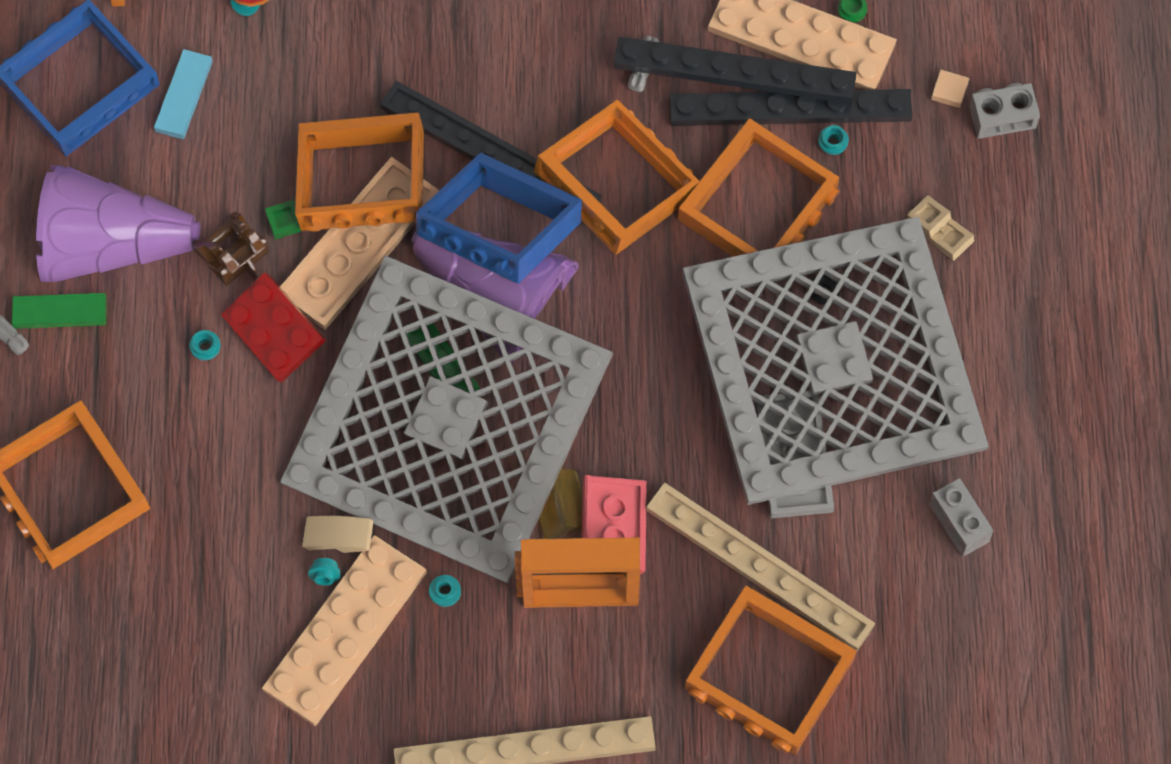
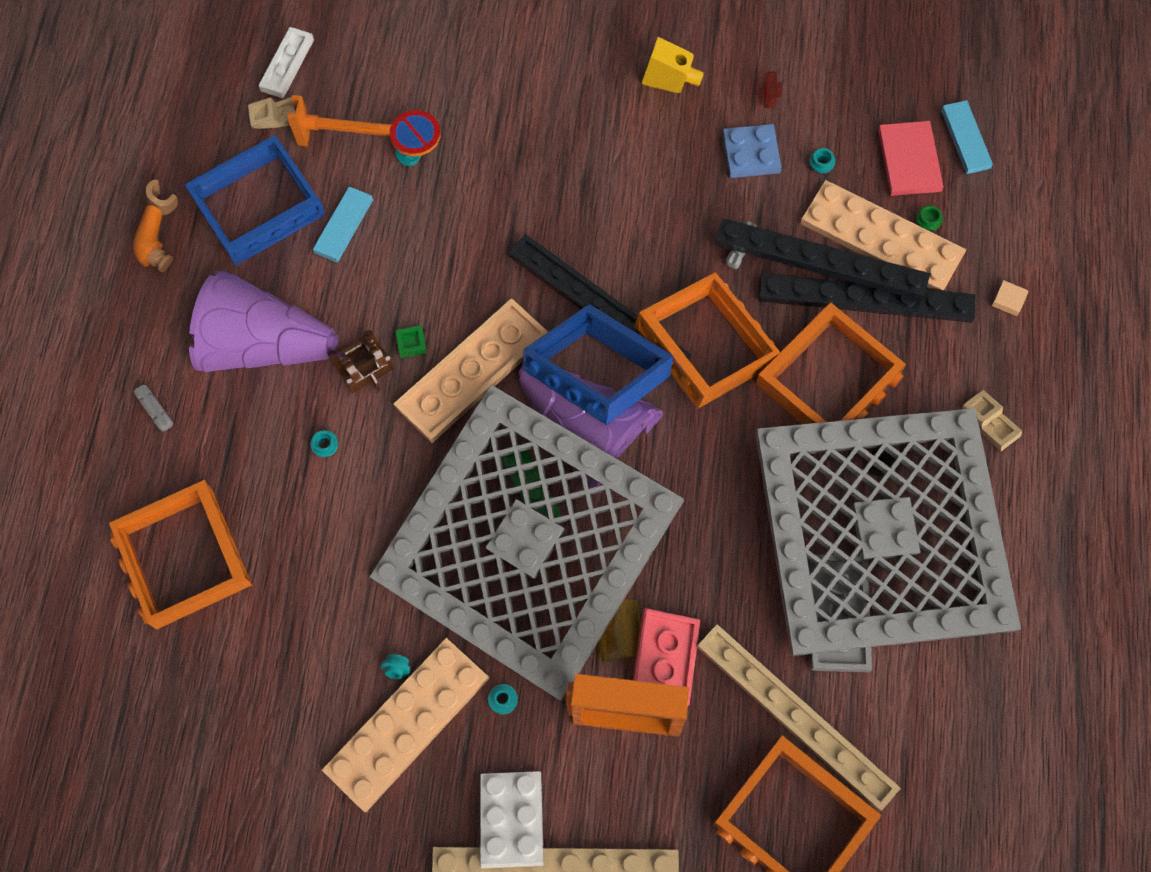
camera: 10 degrees right, 0 degrees up
green tile [12,293,107,329] -> none
red plate [221,272,326,383] -> none
orange window [295,112,424,231] -> none
tan slope [302,516,373,553] -> none
teal plate [818,125,849,155] -> none
light grey brick [929,478,994,557] -> none
light grey brick [969,83,1040,139] -> none
none -> white plate [481,771,544,868]

